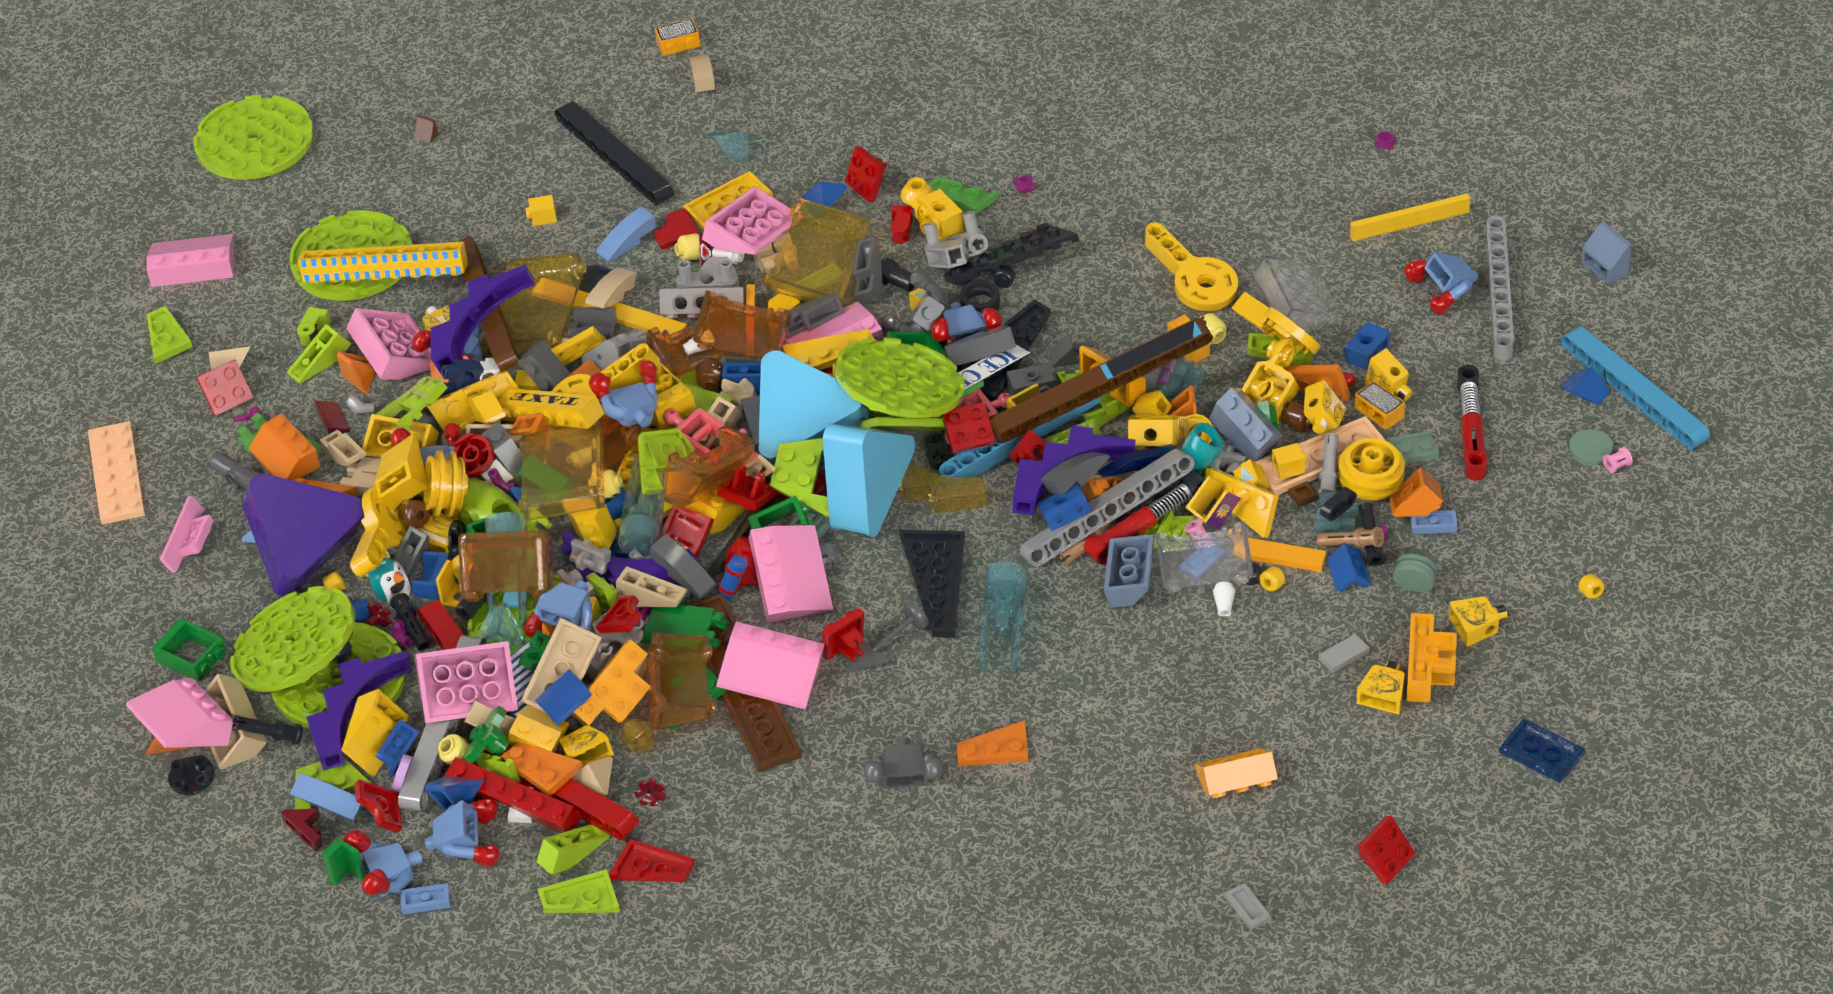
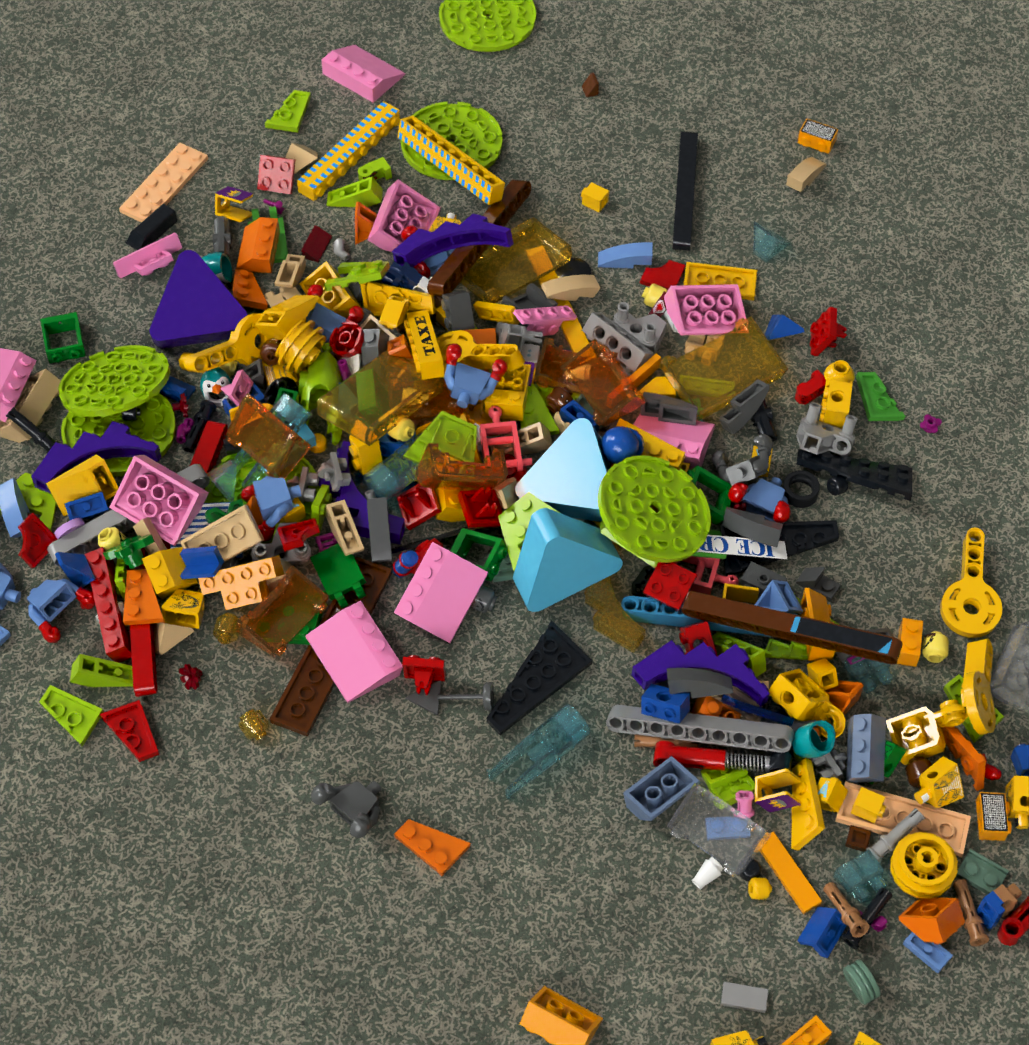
camera: 40 degrees right, 10 degrees up
black beam [1320,487,1357,522] -> none
none -> black piece [125,204,177,250]
none -> yellow piece [215,186,253,222]
none -> bright pink slope [221,369,254,406]
none -> clear yellow head [238,709,269,741]
none -> yellow brick [297,101,400,201]
none -> bright pink bracket [513,305,577,337]
none -> blue tile [600,426,645,464]
none -> medium blue slope [755,580,804,614]
none -> medium nougat pin [953,879,989,946]
none -> hips [976,883,1022,931]

